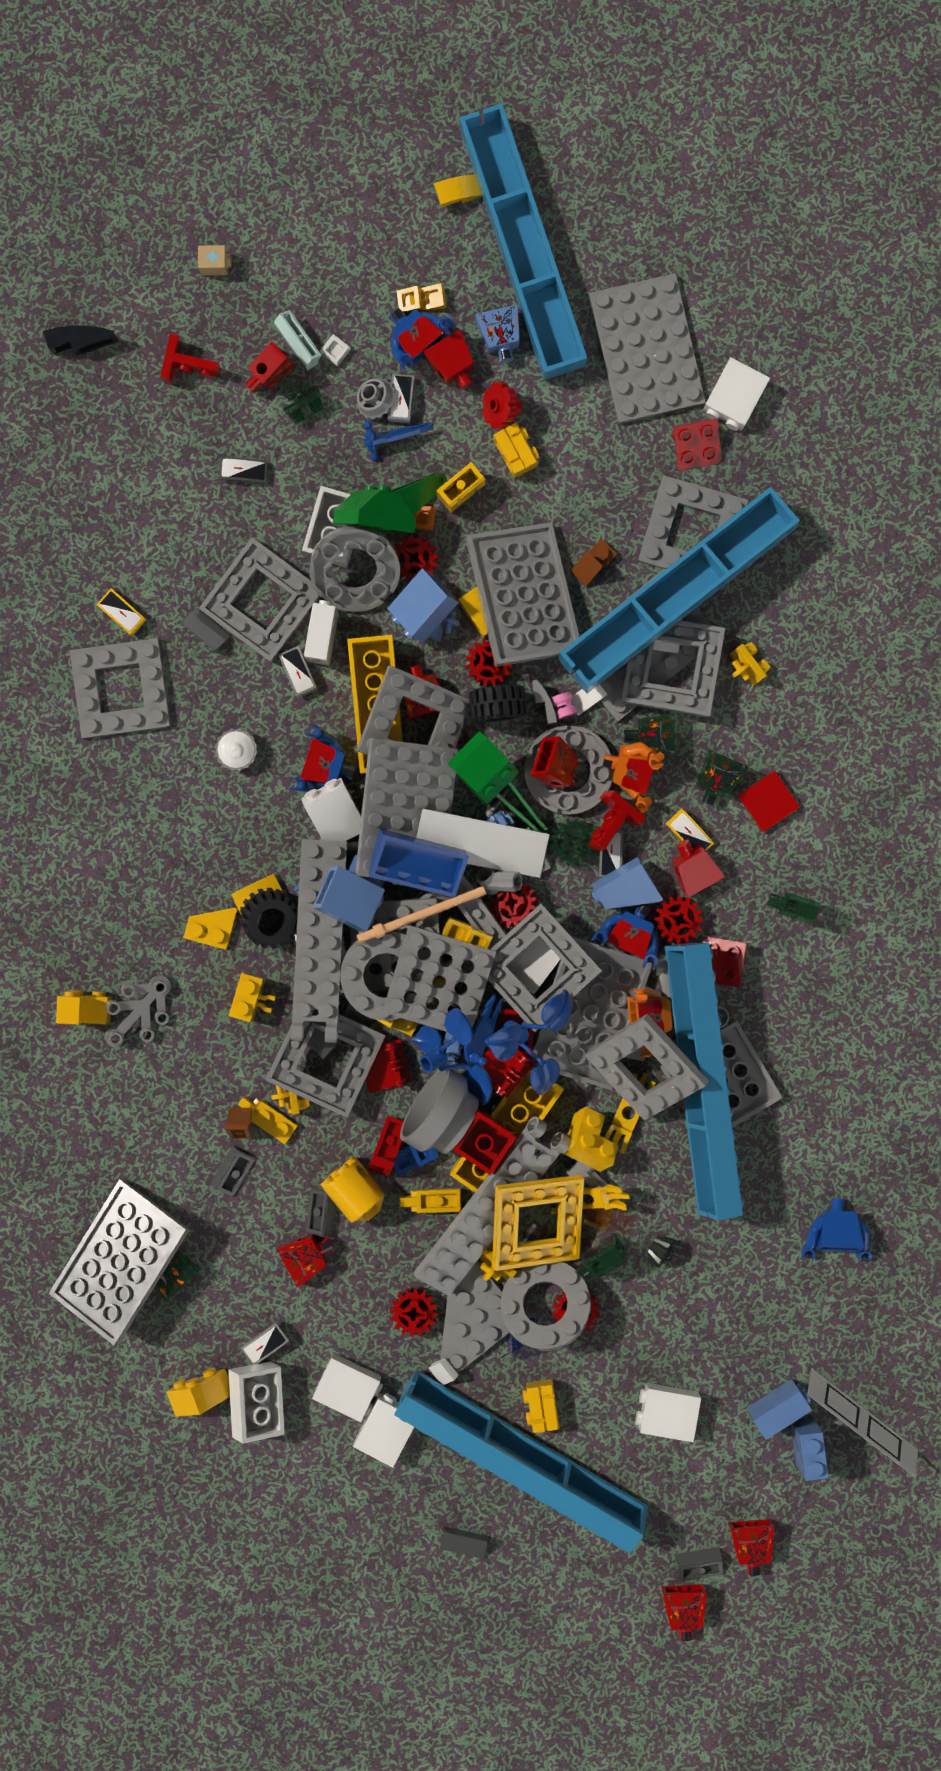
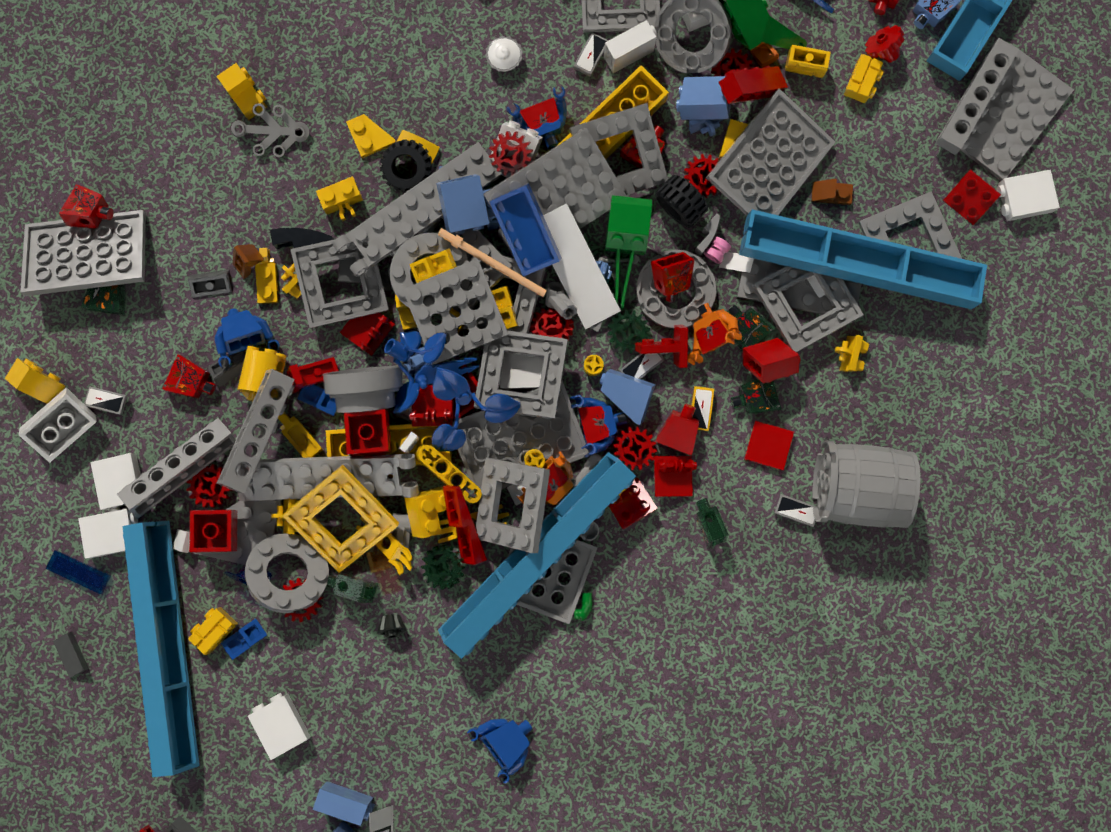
camera: 50 degrees right, 5 degrees down
none -> clear blue tile [45,550,111,594]
none -> red torso [59,184,114,228]
none -> light grey brick [117,418,236,519]
none -> red brick [189,510,238,552]
none -> blue torso [214,308,280,369]
none -> light grey brick [217,369,295,494]
none -> blue slope [221,618,267,660]
none -> black slope [270,228,335,249]
none -> white tile [400,431,419,453]
none -> yellow slope [409,249,457,283]
none -> yellow beam [416,445,482,503]
none -> clear green gear [421,545,465,590]
none -> red slope [443,485,487,565]
none -> red gear [489,131,533,175]
none -> yellow wheel [524,449,545,468]
none -> green arm [574,593,592,621]
none -> yellow wheel [584,355,604,376]
none -> red hinge [654,456,697,497]
none -> red brick [719,65,788,104]
none -> red brick [743,338,801,383]
none -> slope [774,494,818,527]
none -> light grey piece [812,440,921,528]
none -> light grey brick [935,38,1020,155]

